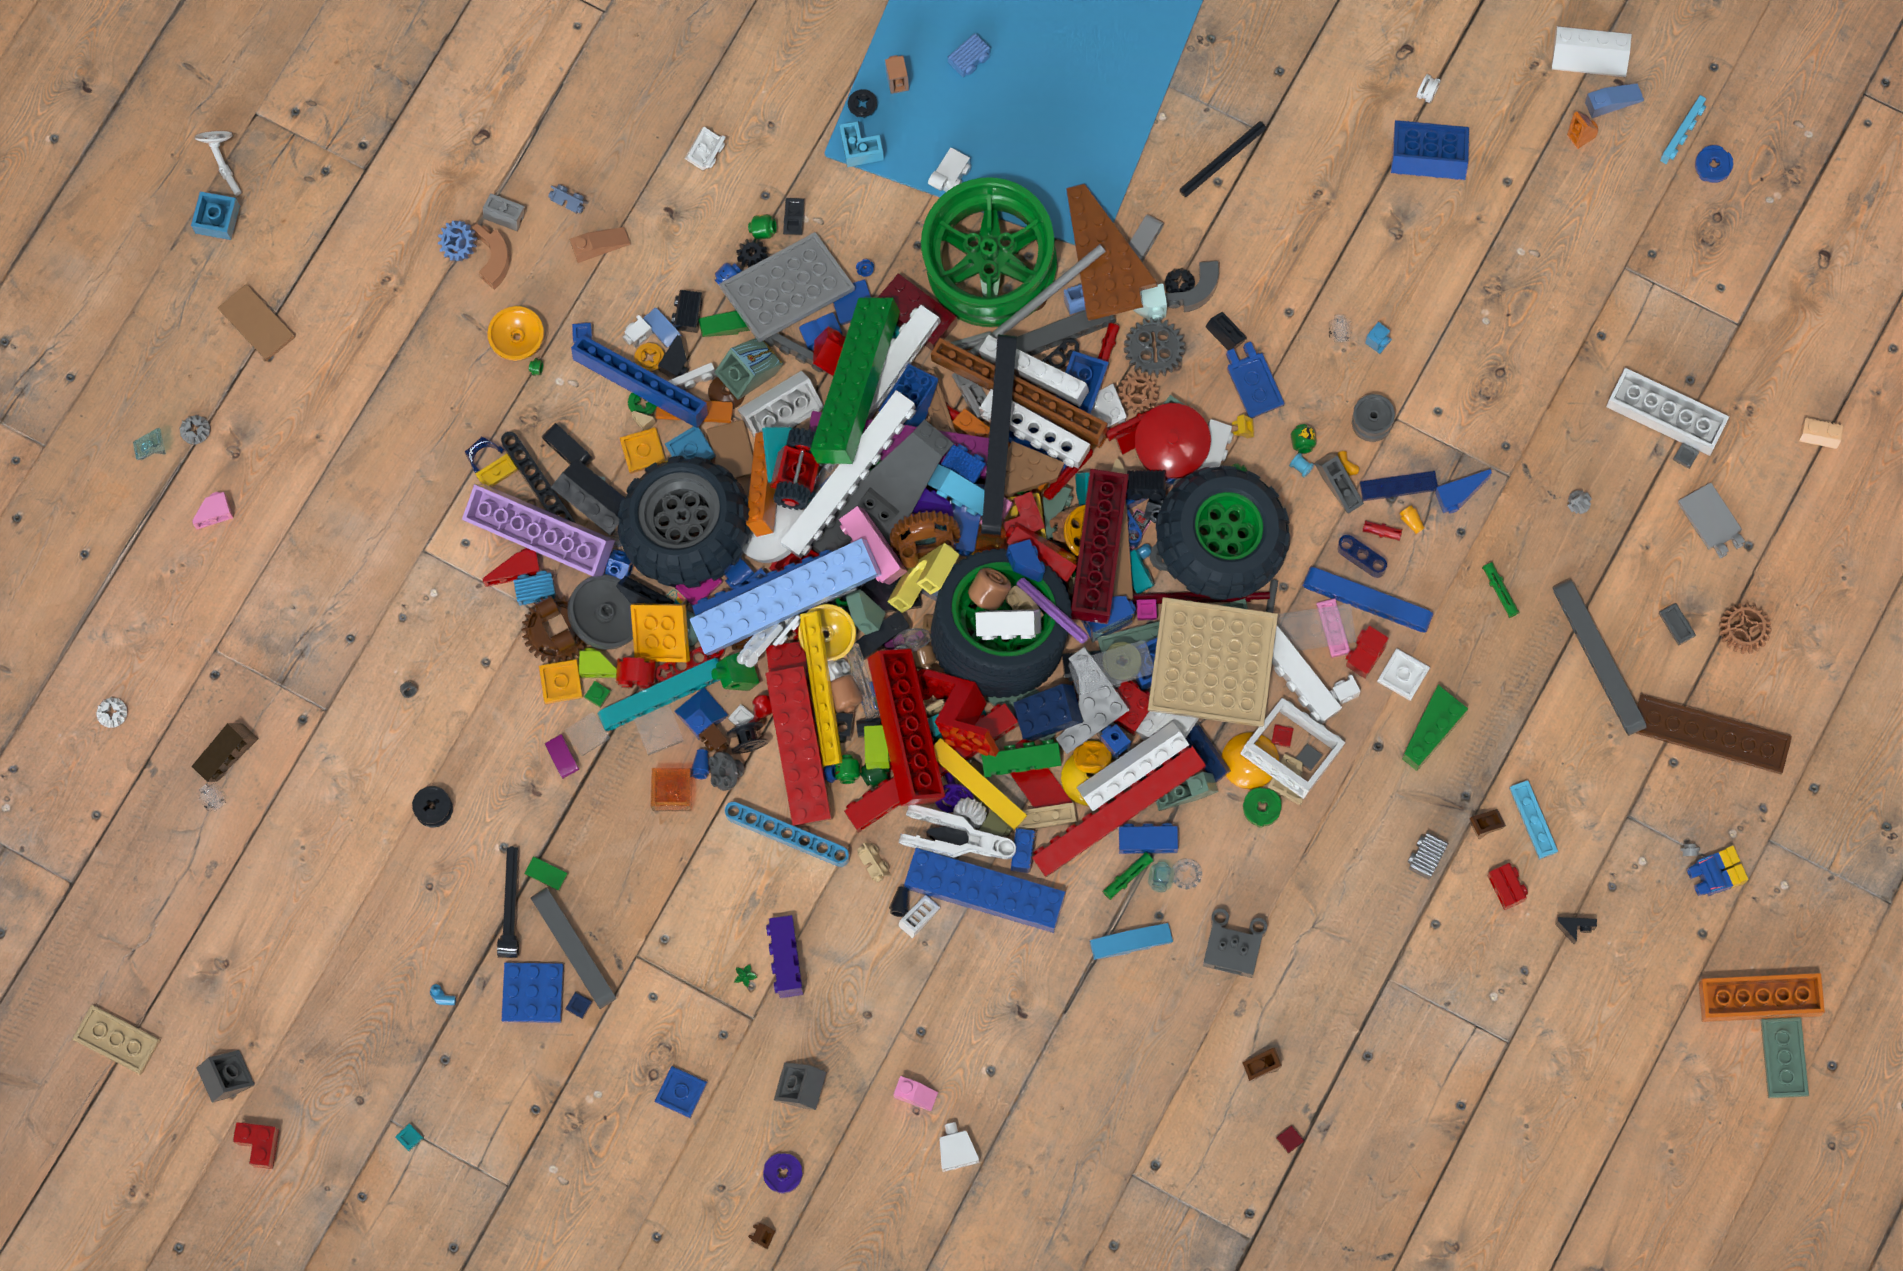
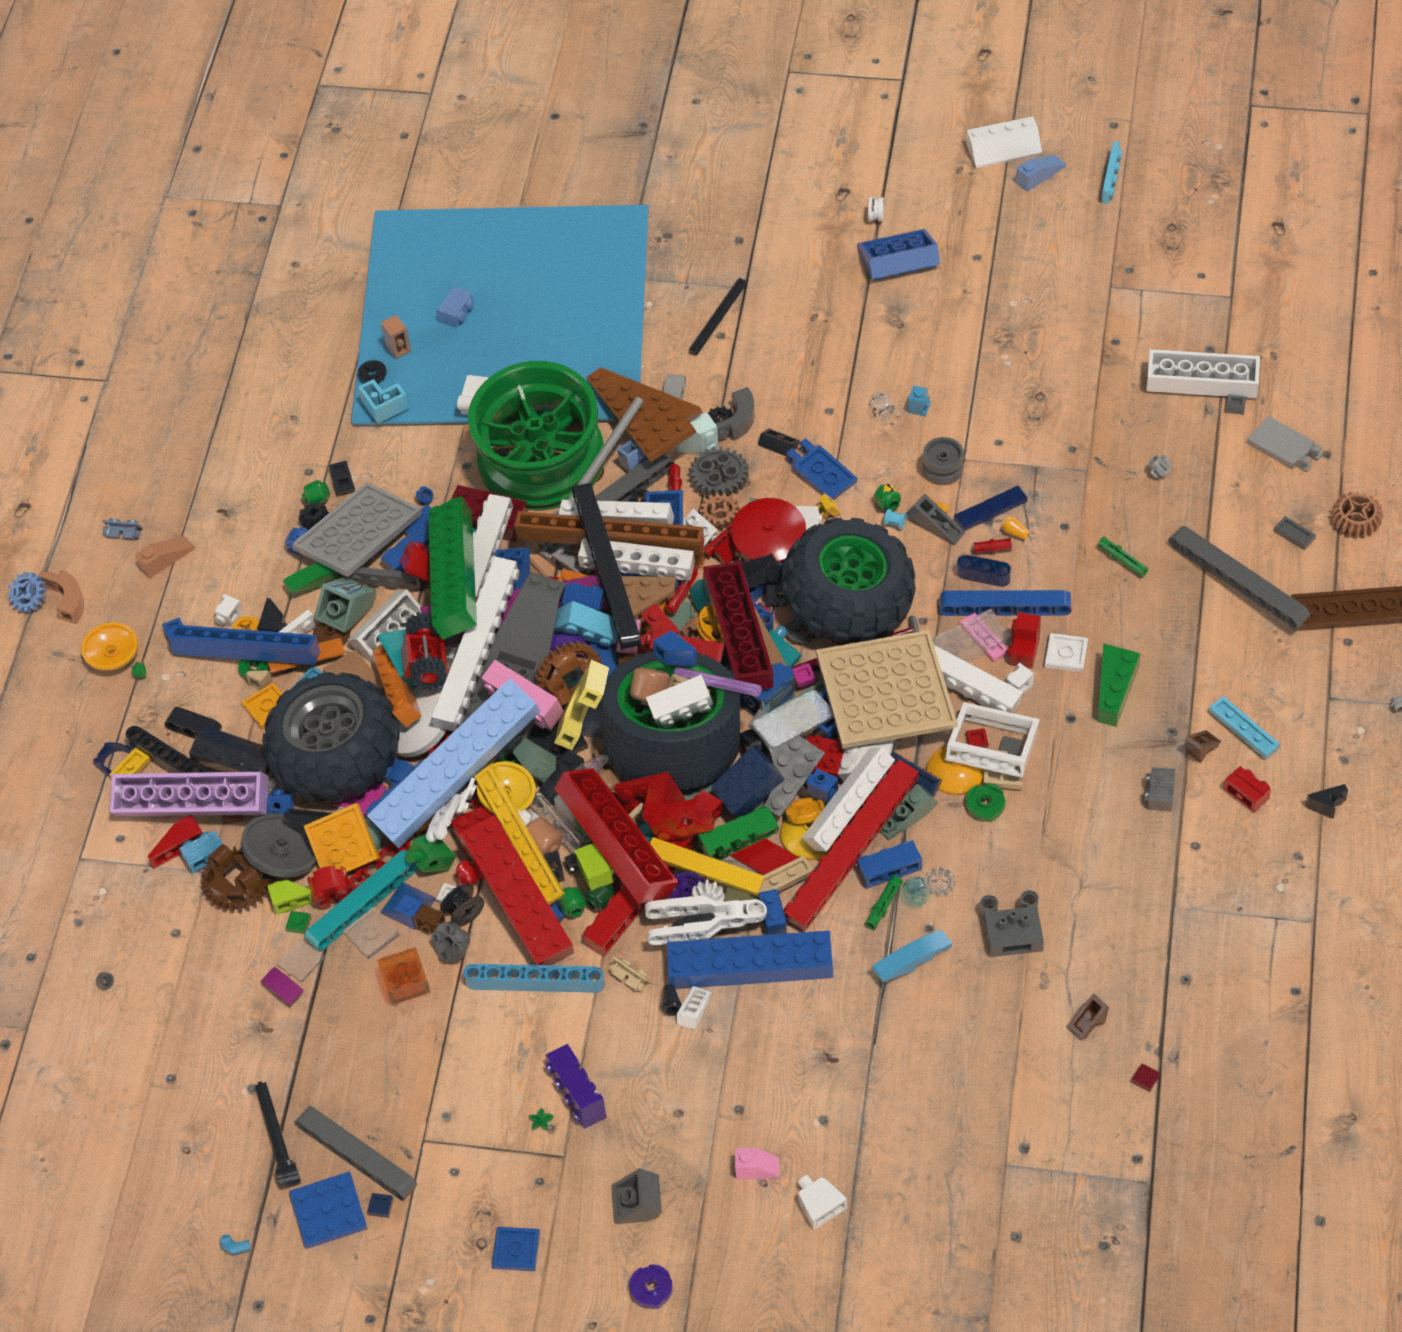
camera: 20 degrees left, 20 degrees down
black piece [412,786,453,828] -> none
light grey hinge [483,193,525,231] -> none
green tile [524,856,568,891] -> none
light orange plate [539,659,583,704] -> none
medium blue slope [642,307,682,348] -> none
black brick [671,290,703,333] -> none
white bracket [684,127,726,170] -> none
blue cone [690,749,710,779] -> none
blue slope [1435,469,1492,514] -> none
orange slope [1567,111,1598,149] -> none
blue plate [1695,145,1733,183] -> none
light nougat brick [1799,417,1843,449] -> none

